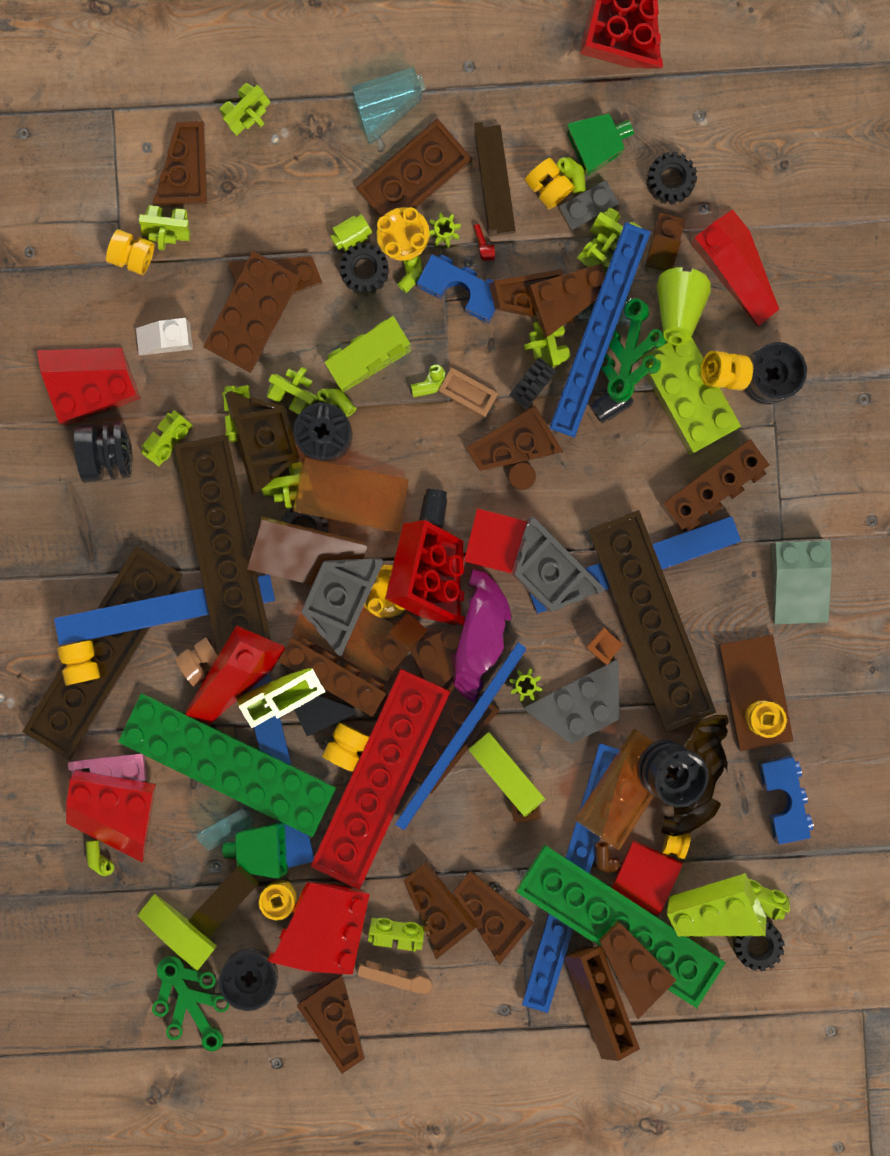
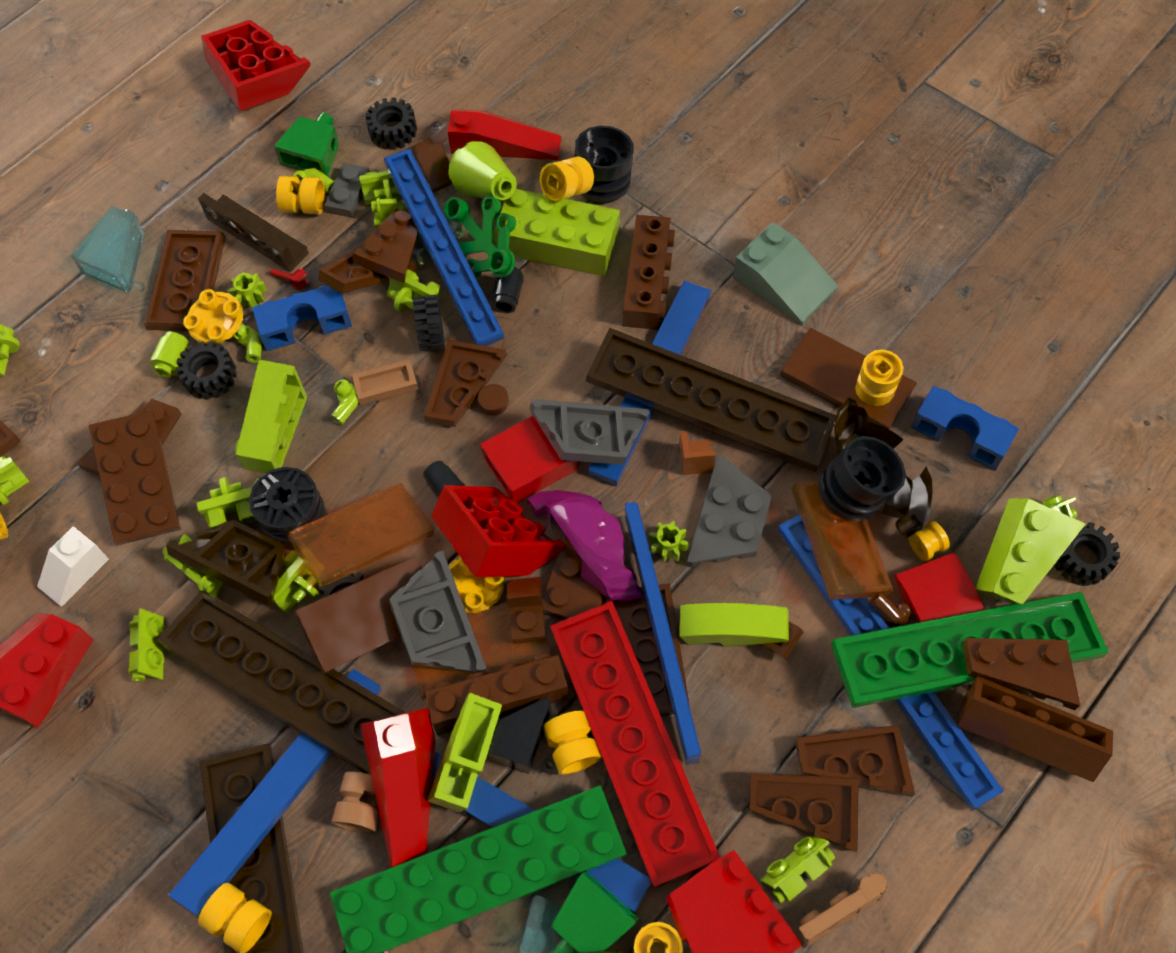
camera: 45 degrees left, 25 degrees down
black wheel [74,421,133,483] -> none

